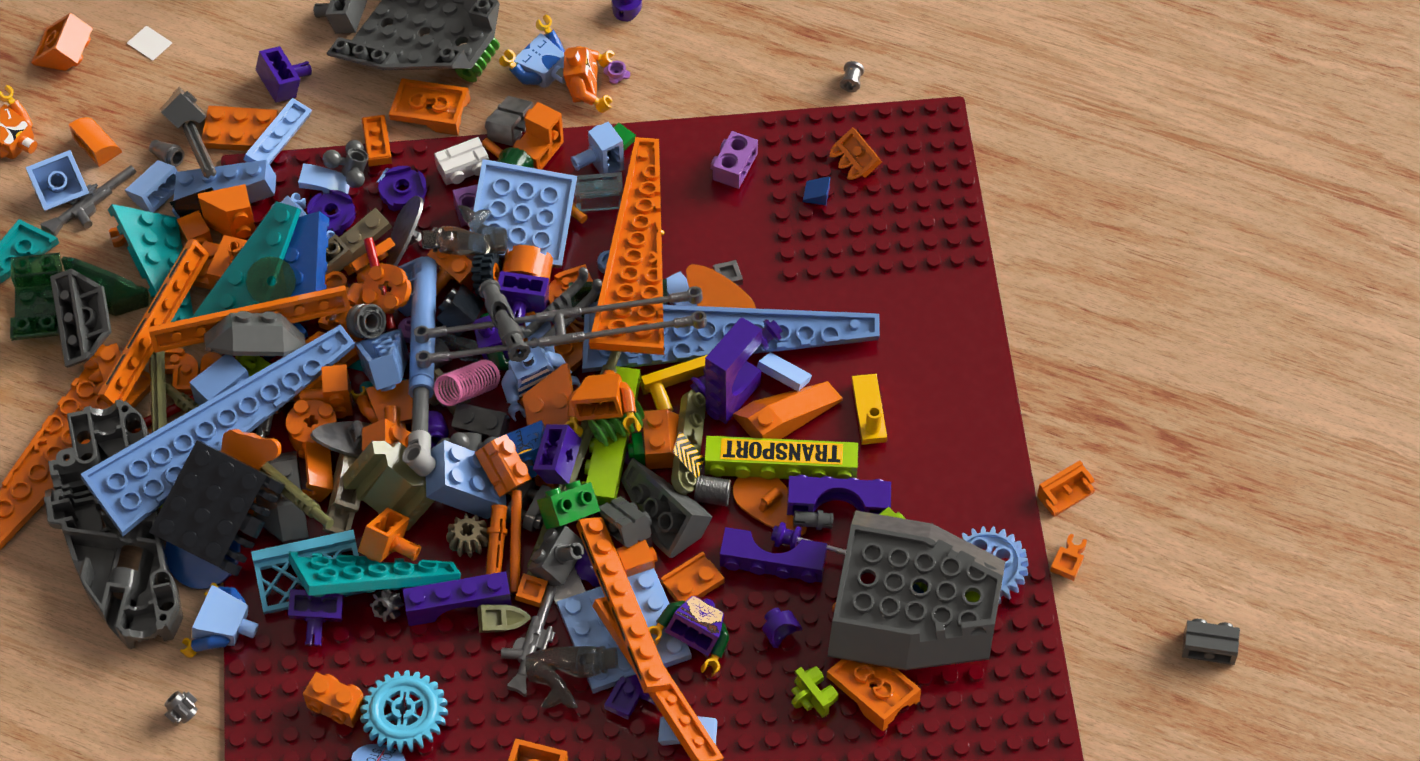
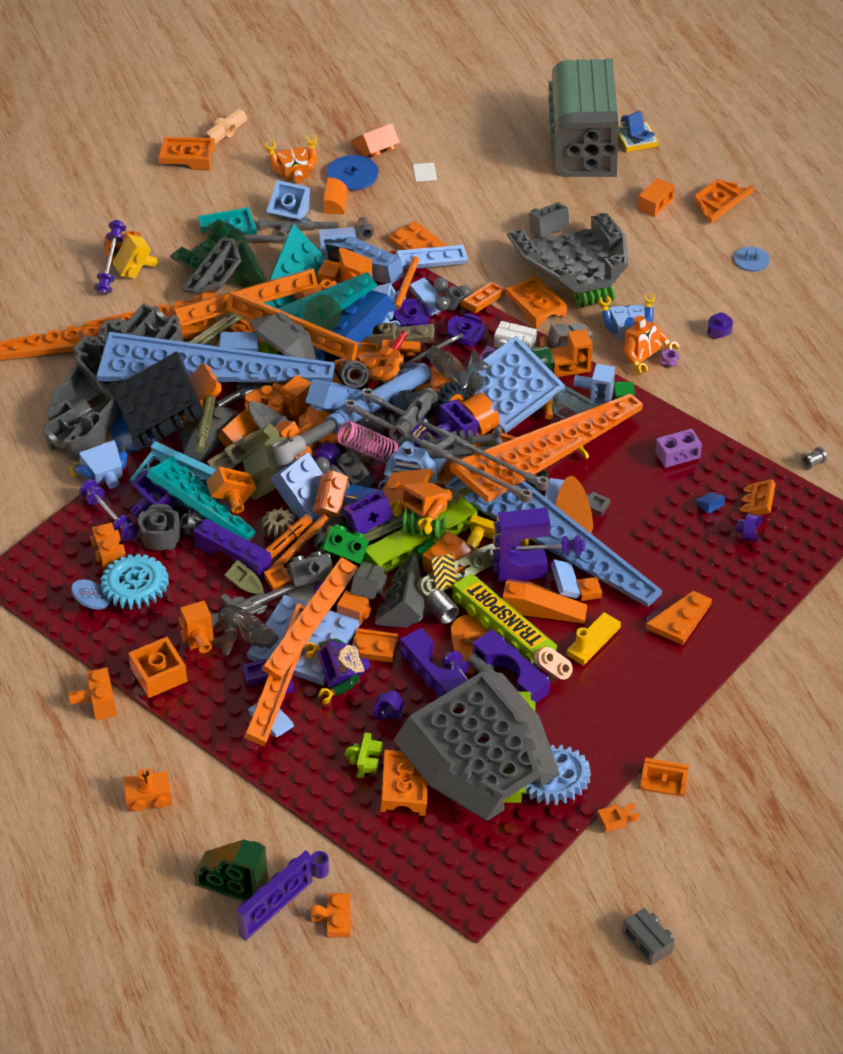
camera: 45 degrees right, 10 degrees down
dark grey brick [160,87,206,128] -> none
flat silver gear [164,691,198,723] -> none
dark grey axle [182,121,216,178] -> none
dark purple brick [255,46,312,103] -> none
none -> dark purple axle [79,479,138,541]
none -> dark grey brick [138,504,181,550]
none -> orange brick [178,601,214,653]
none -> flat silver bar [234,234,287,243]
none -> blue piece [327,155,379,191]
none -> orange bar [394,256,419,310]
none -> light nougat plate [534,647,572,680]
none -> orange plate [577,577,602,601]
none -> orange wing [646,591,712,645]
none -> dark purple piece [736,513,763,543]

